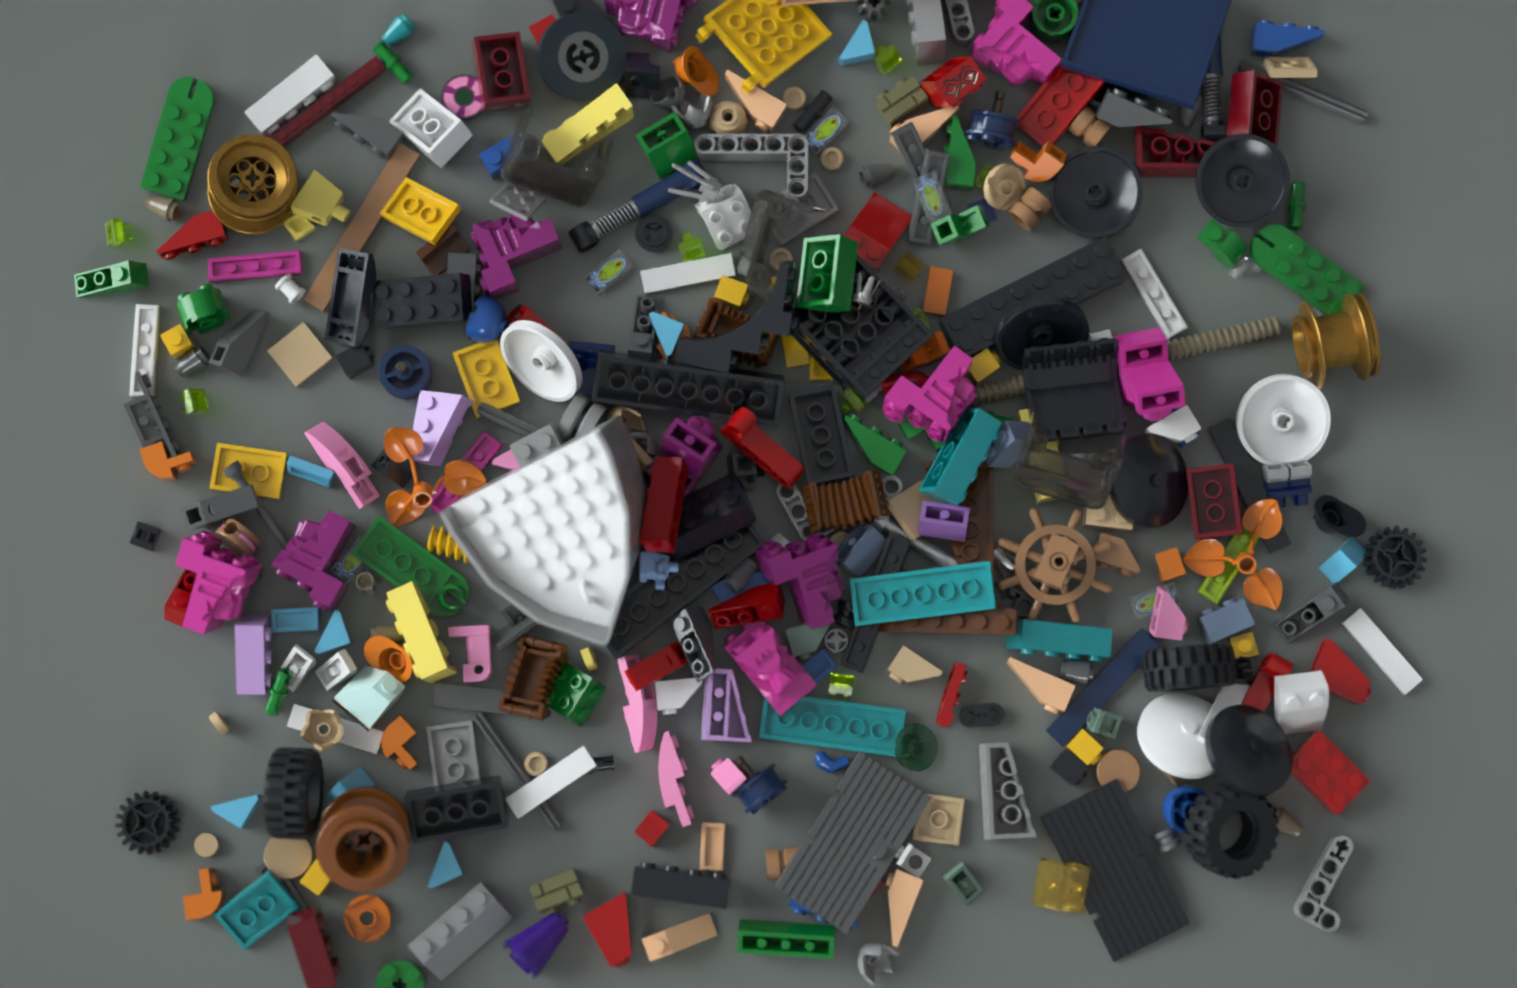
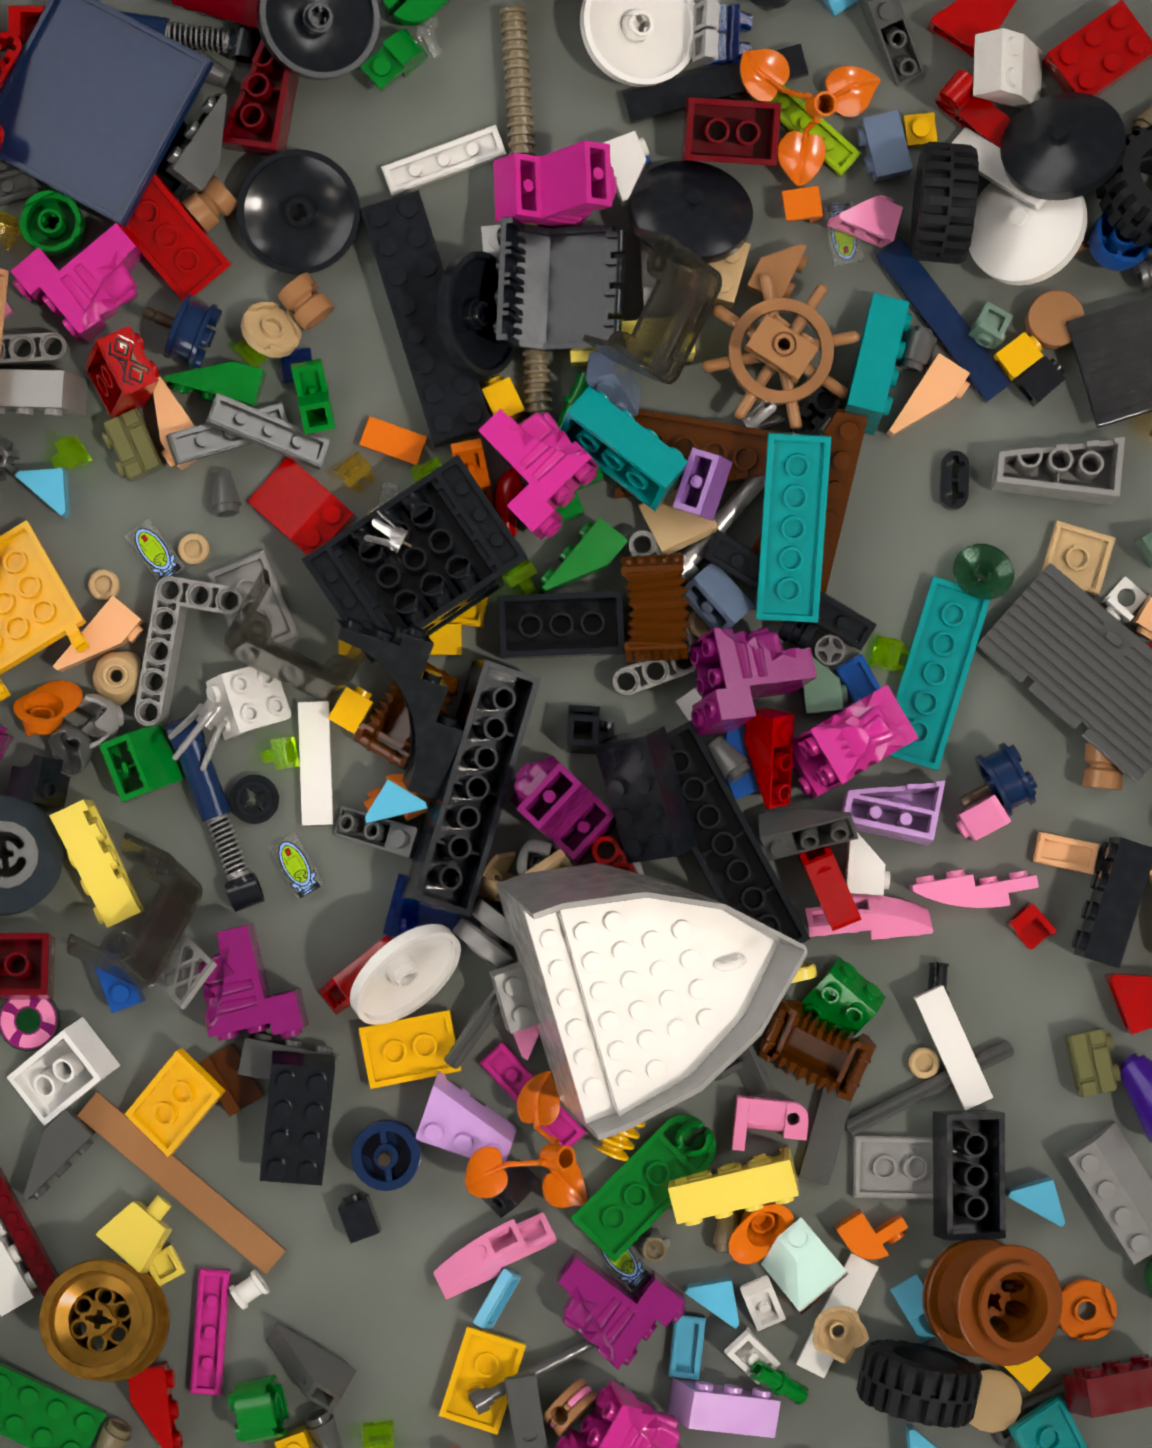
camera: 80 degrees left, 5 degrees up
tan tile [267,322,333,387] -> none
black slope [324,248,377,347] -> none
blue cylinder [466,295,509,343] -> none
red brick [639,457,689,552] -> none
light blue piece [640,552,678,590] -> none
red beam [720,407,805,489] -> none
tan tile [770,248,793,272] -> none
black pin [793,90,833,134] -> none
green slope [796,234,858,312] -> none
blue arm [814,751,850,773] -> none
tan slope [887,646,943,684] -> none
clear tile [912,171,952,223] -> none
red hinge [935,662,968,727] -> none
orange brick [1010,141,1067,182] -> none
black tile [1234,657,1254,685] -> none

